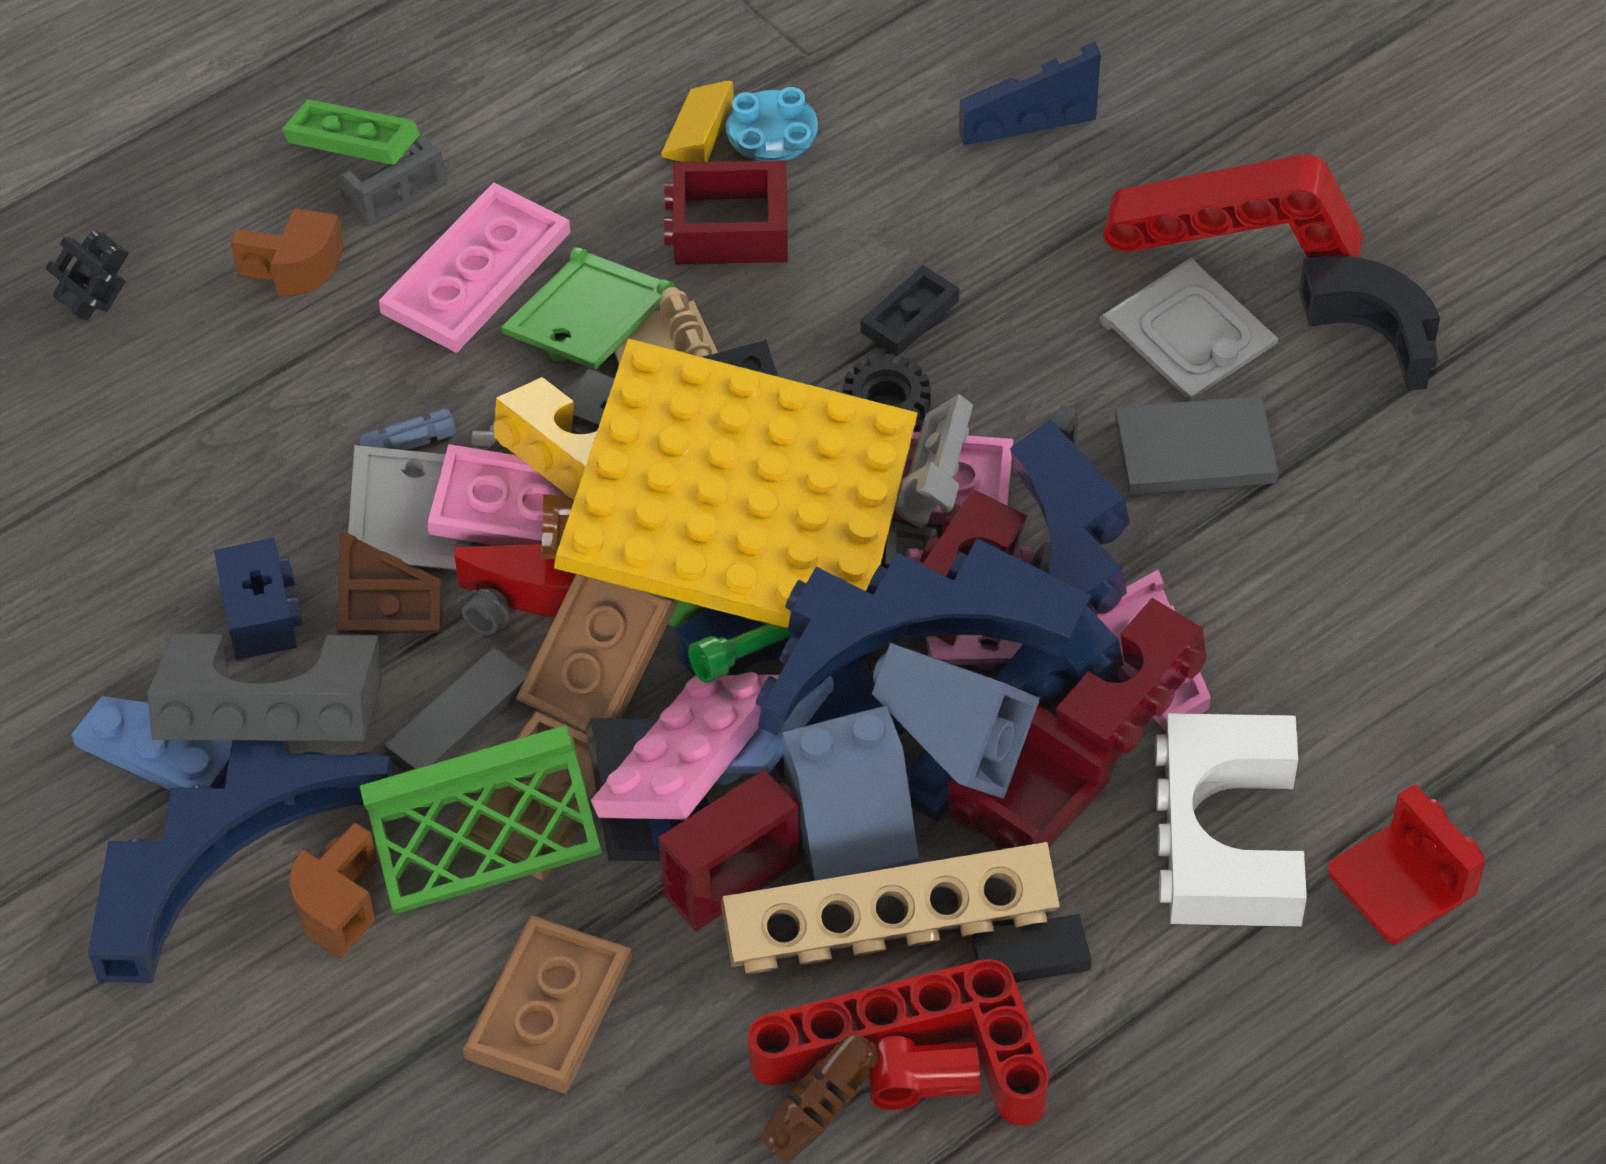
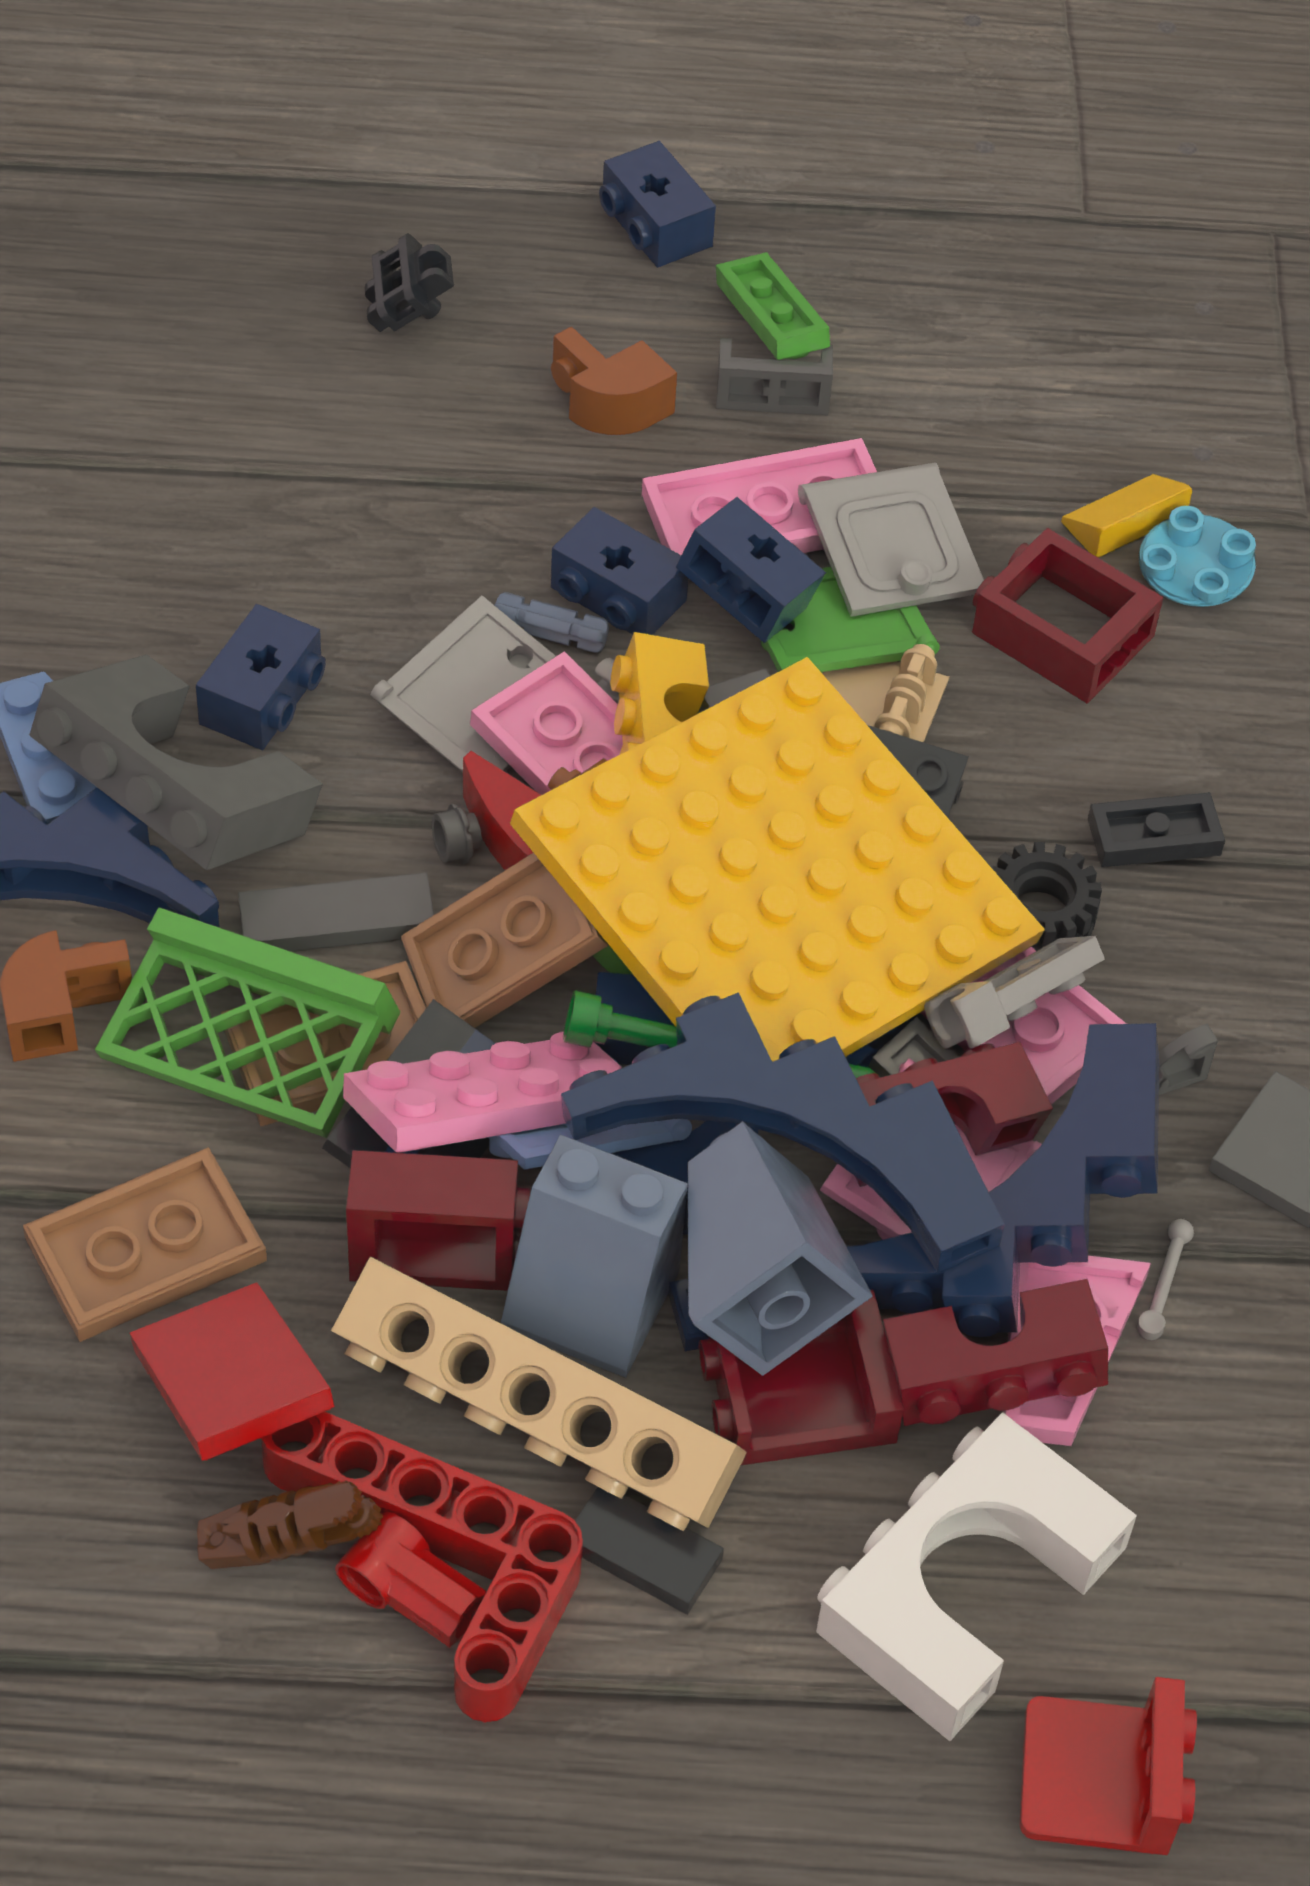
camera: 35 degrees right, 0 degrees up
reddish brown wing [337,533,443,633] -> none
none -> red tile [129,1282,335,1461]
none -> dark blue brick [551,507,689,635]
none -> dark blue brick [599,140,716,268]
none -> brick [676,497,826,643]
none -> light grey container [798,462,984,617]
none -> light grey hinge [1137,1219,1194,1340]

